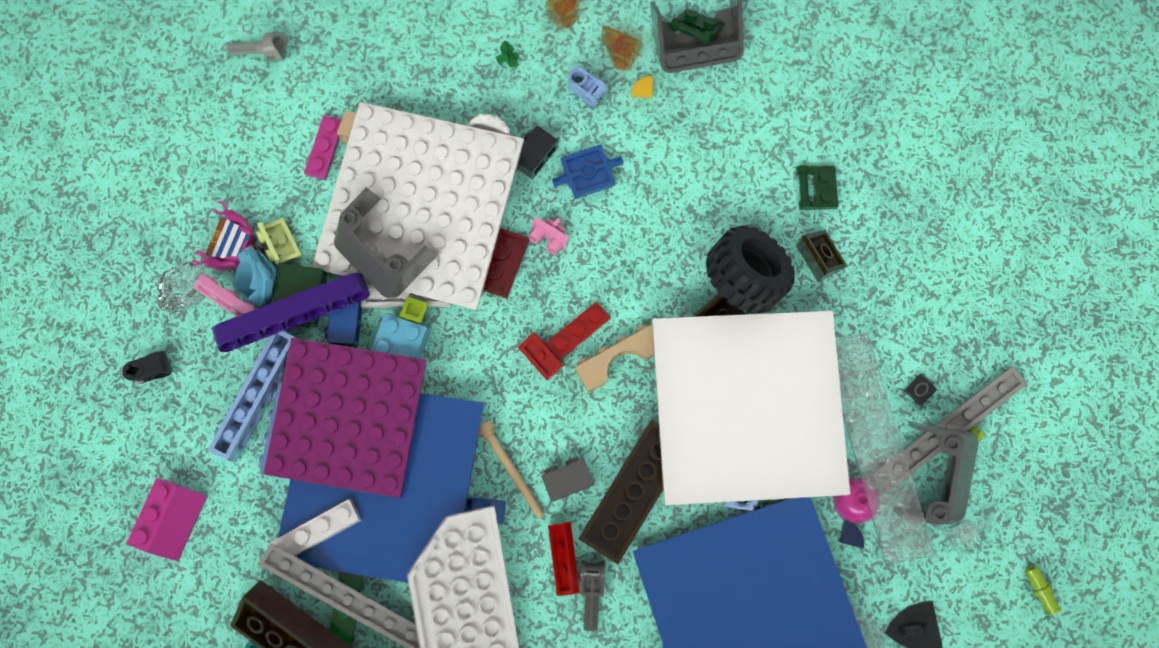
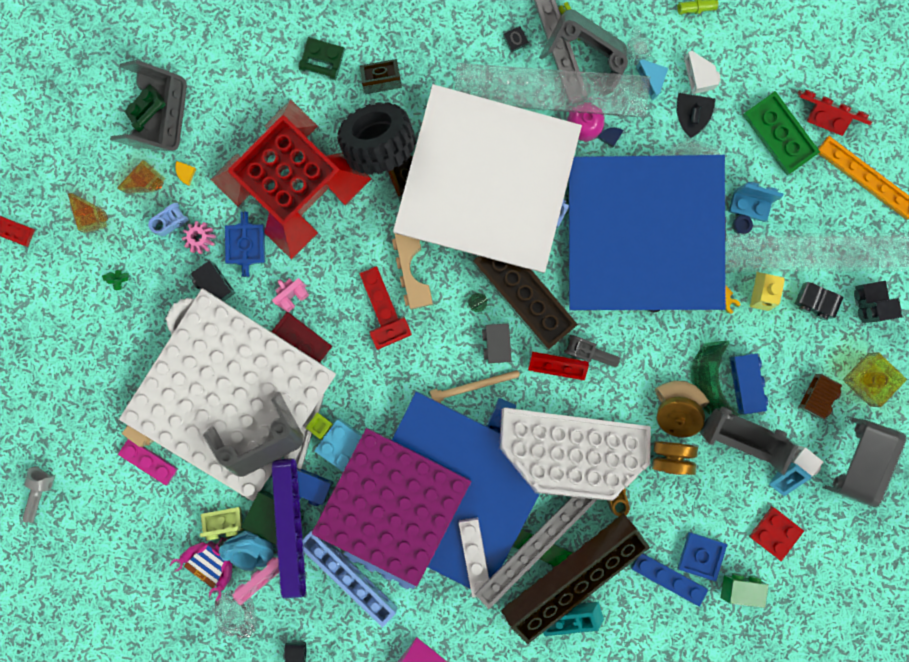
camera: 80 degrees left, 10 degrees up
none -> bright pink gear [182,221,216,254]
none -> red slope [210,99,372,260]
none -> clear green plate [468,293,488,312]
none -> medium azure slope [636,60,668,100]
none -> white slope [684,51,720,94]

